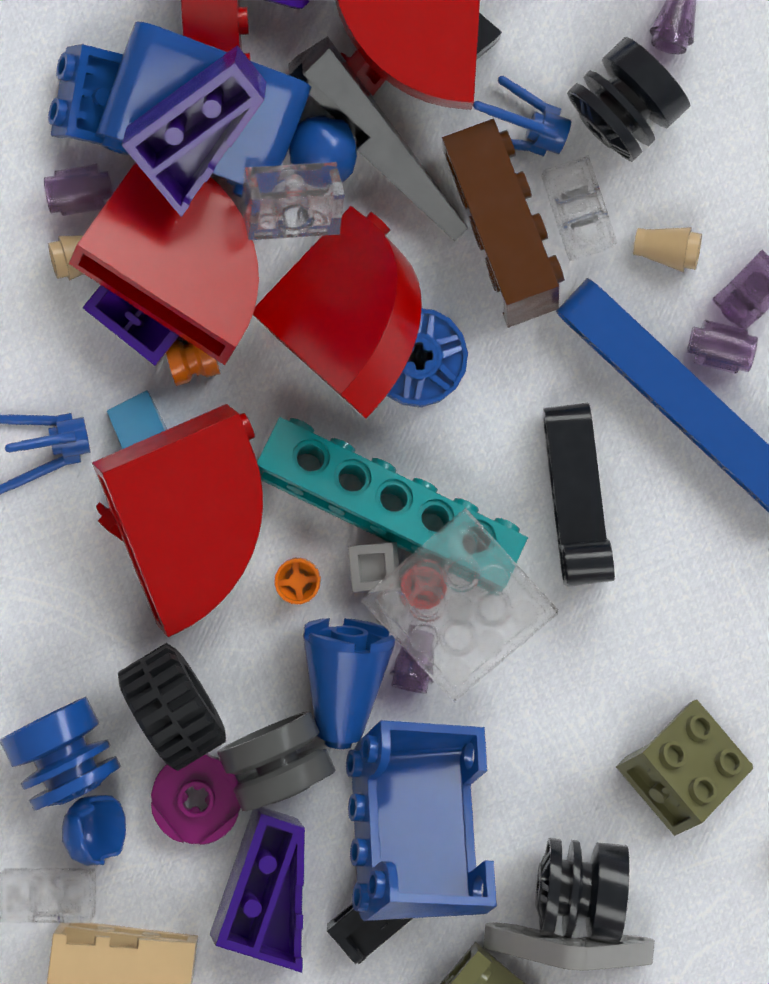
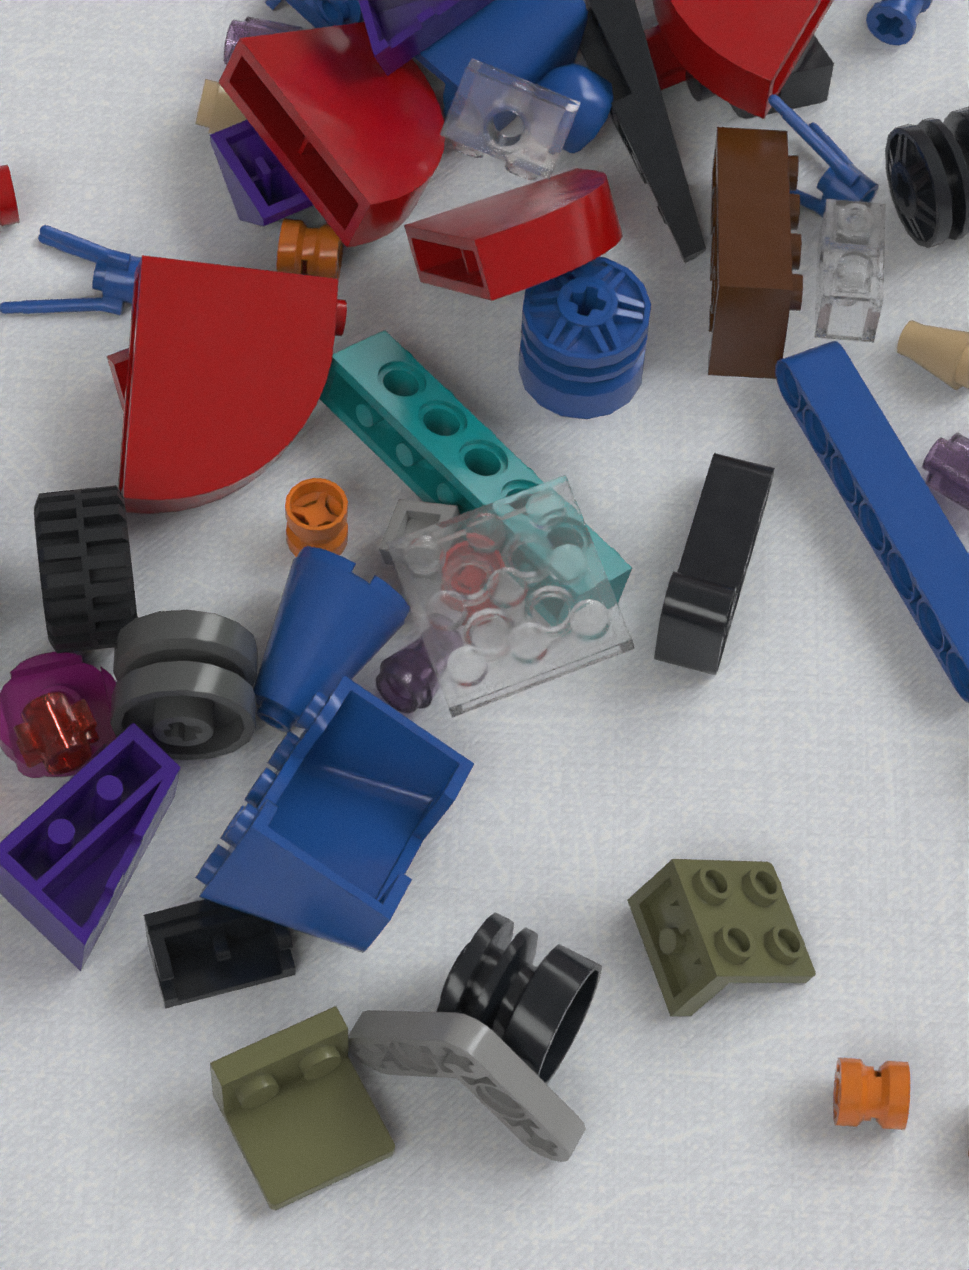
camera: 20 degrees right, 30 degrees down
none -> clear red gear [13,692,100,775]

